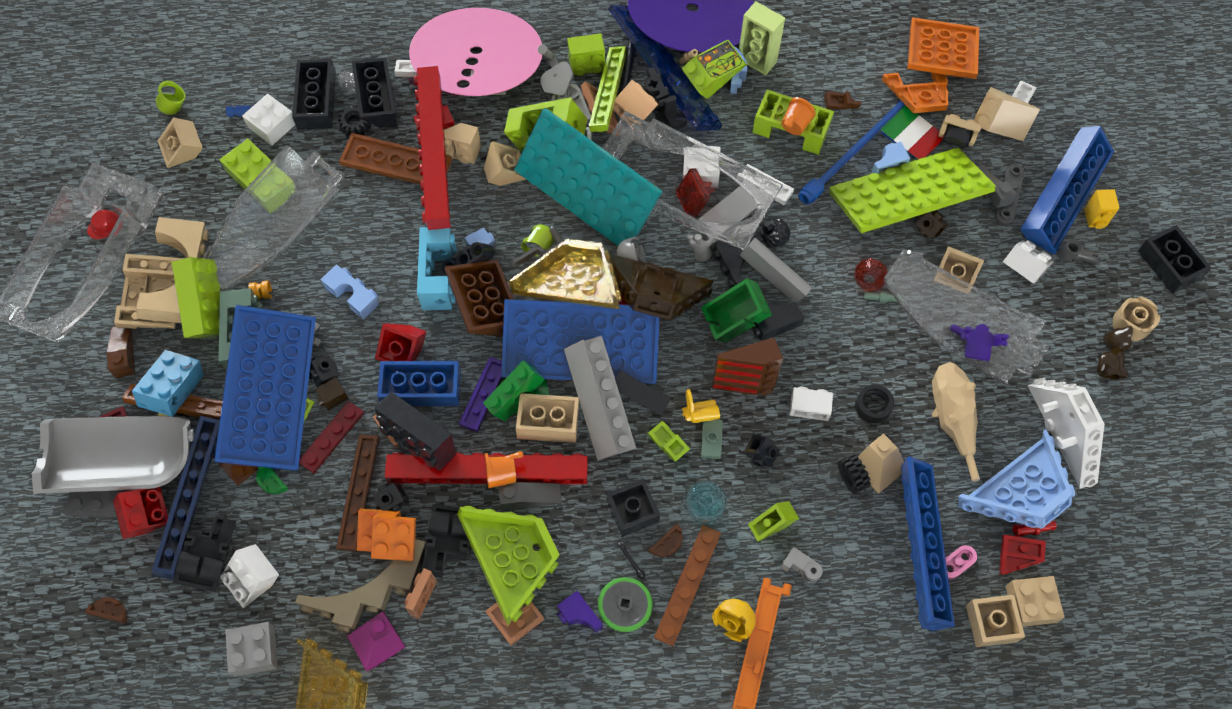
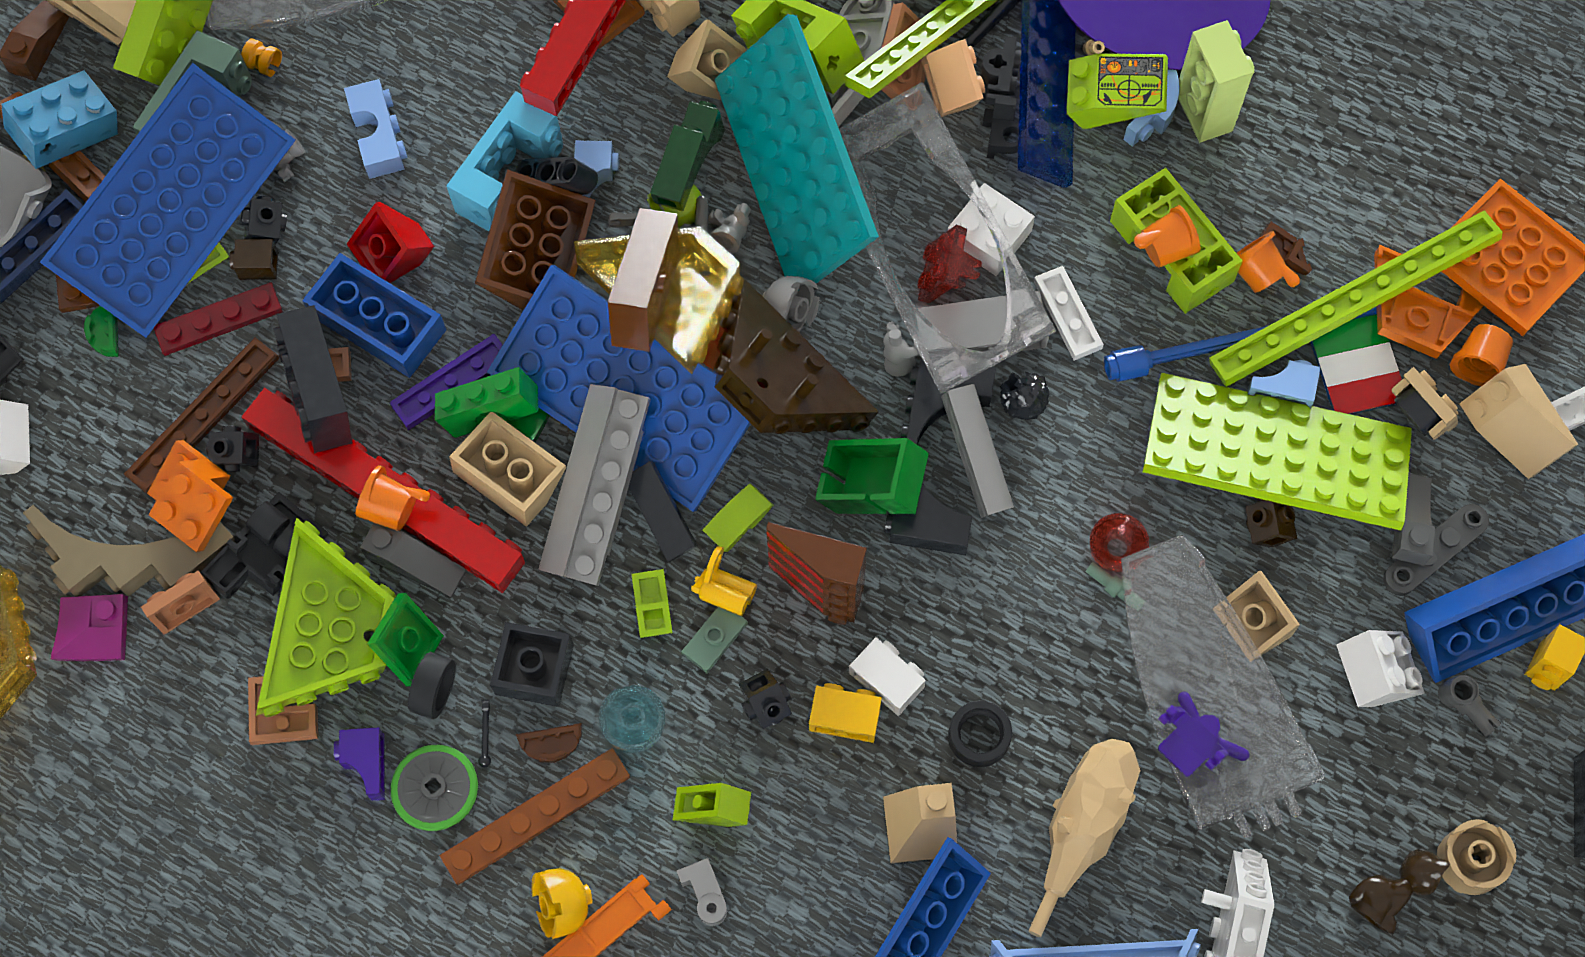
camera: 35 degrees right, 5 degrees up
black tyre [837,454,871,494] -> none
none -> green tile [367,593,444,687]
none -> black tyre [408,652,456,719]
none -> brick [608,208,680,352]
none -> dark green arch [650,101,725,211]
none -> lime slope [702,483,774,552]
none -> light grey piece [708,203,751,254]
none -> yellow brick [809,683,882,743]
none -> lime plate [1209,210,1503,387]
none -> orange hat [1237,231,1300,293]
none -> orange hat [1449,324,1513,386]

